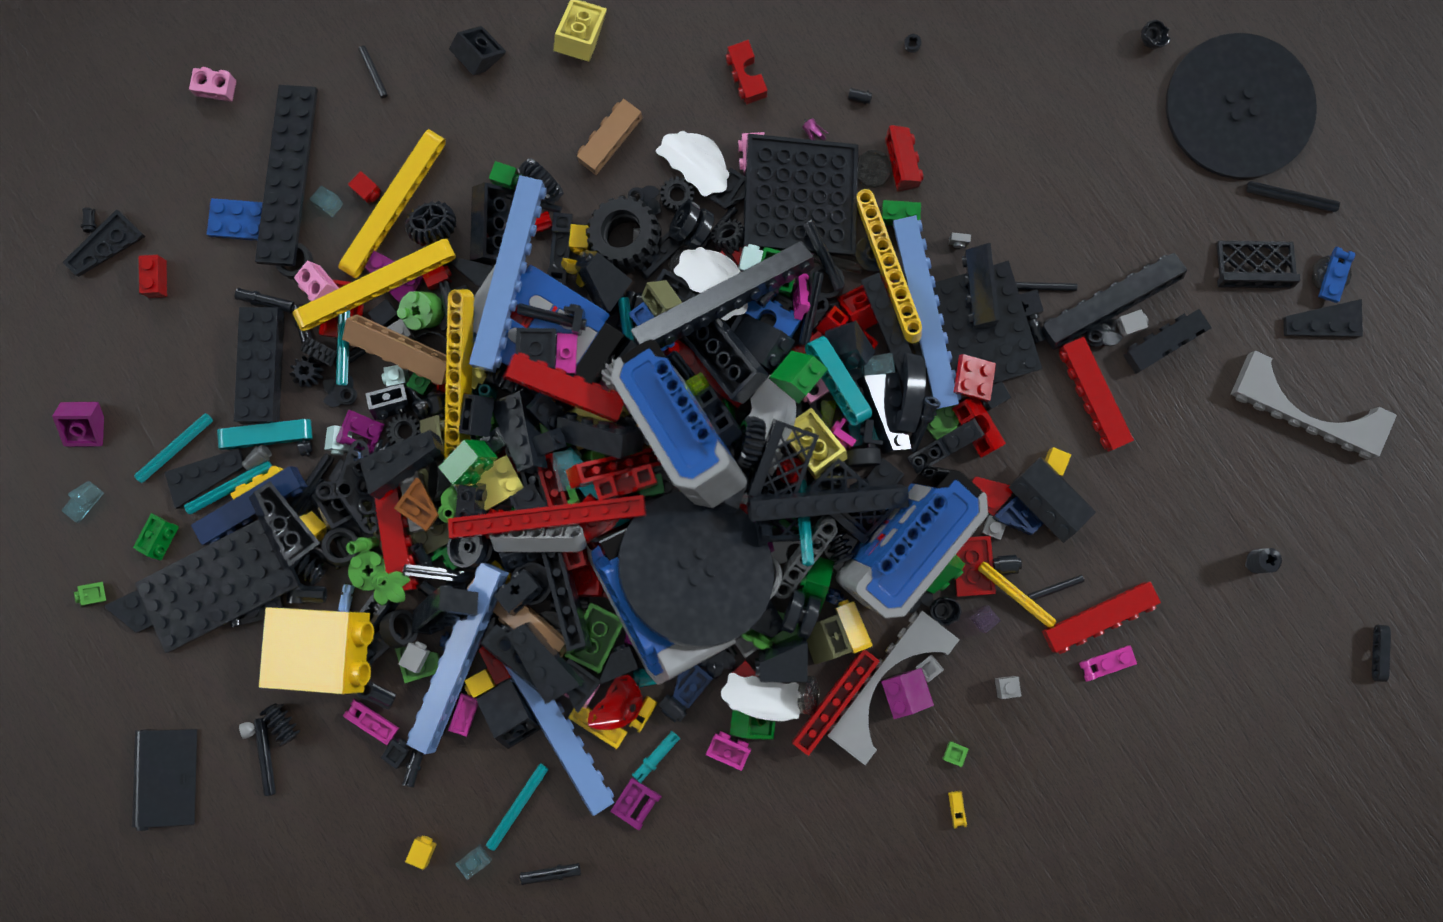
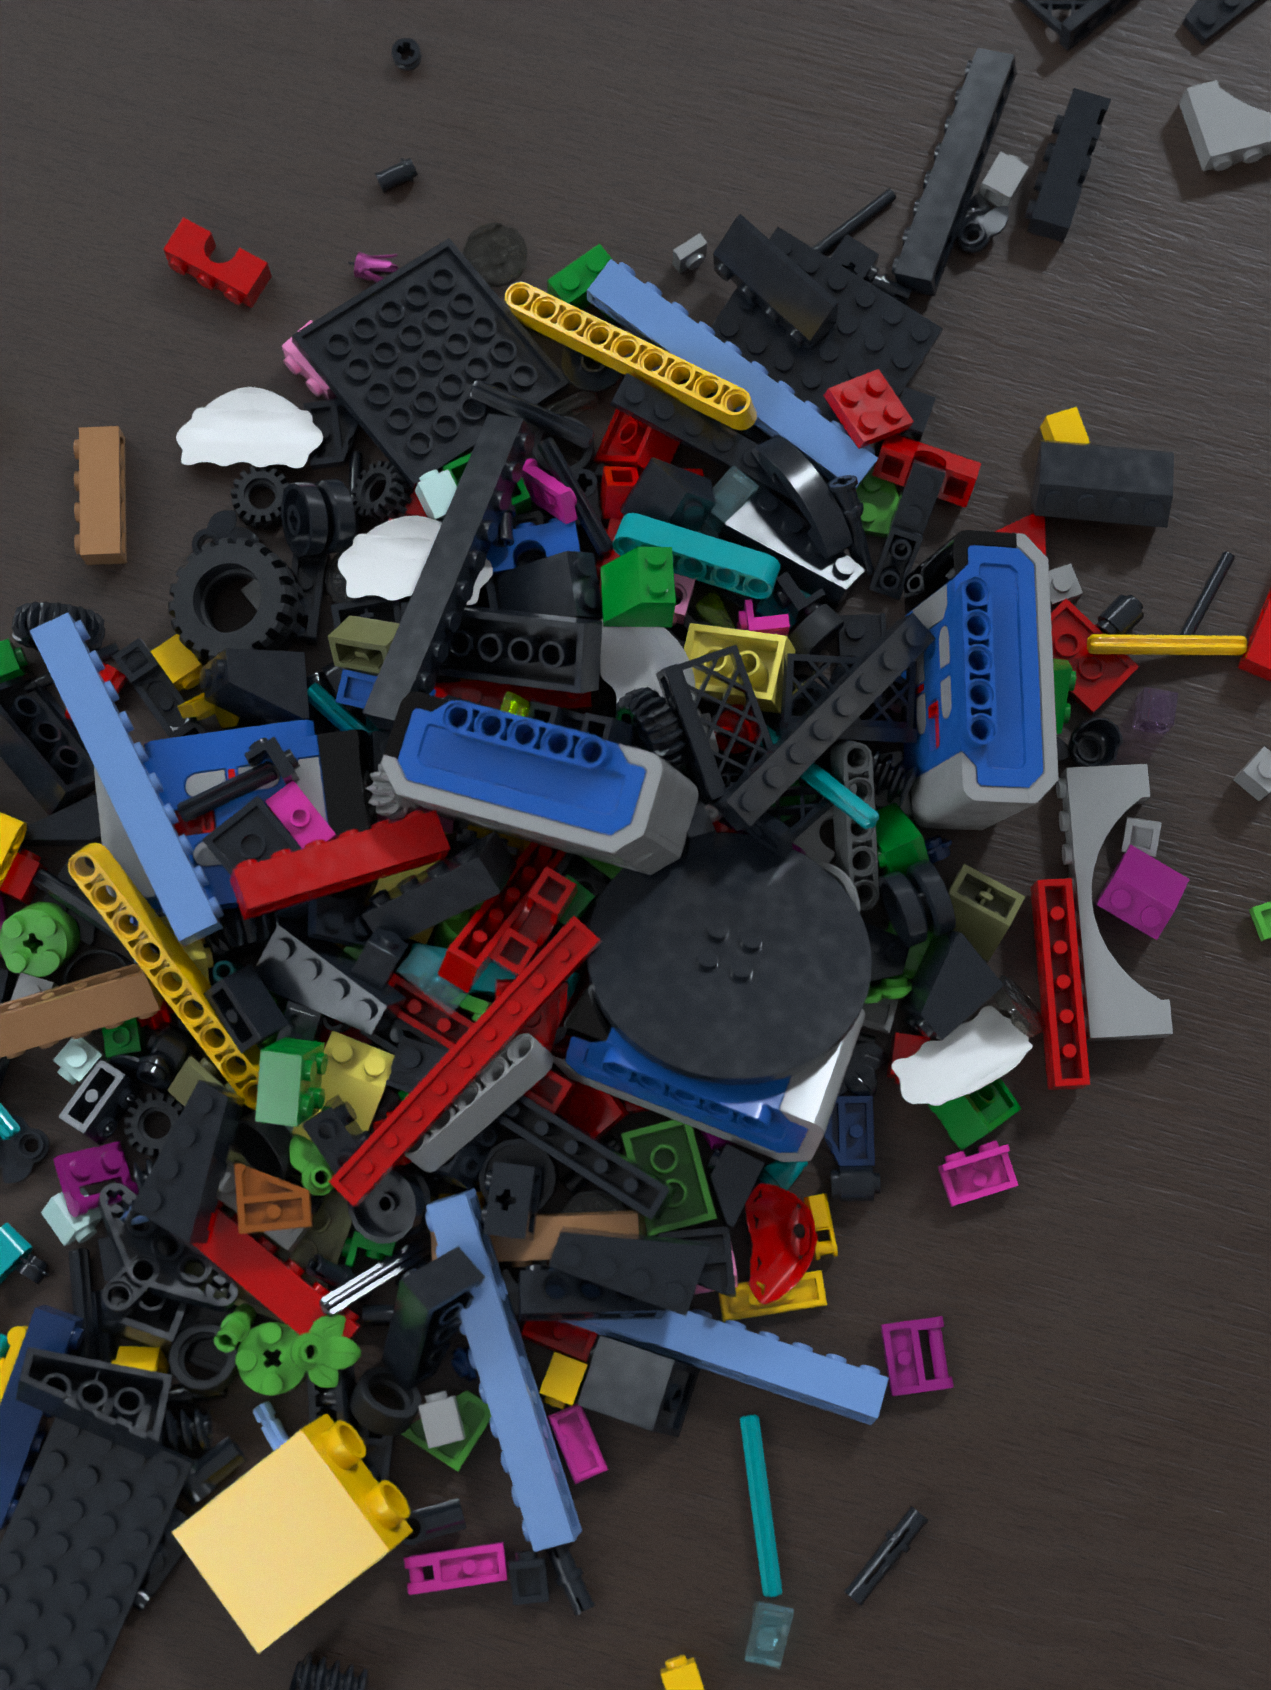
camera: 45 degrees left, 5 degrees down
teal pin [632,730,681,783] -> none
yellow slope [834,599,873,653] -> none
red slope [885,125,923,192] -> none
dark blue wing [992,496,1044,535] -> none
red brick [1059,337,1134,452] -> none

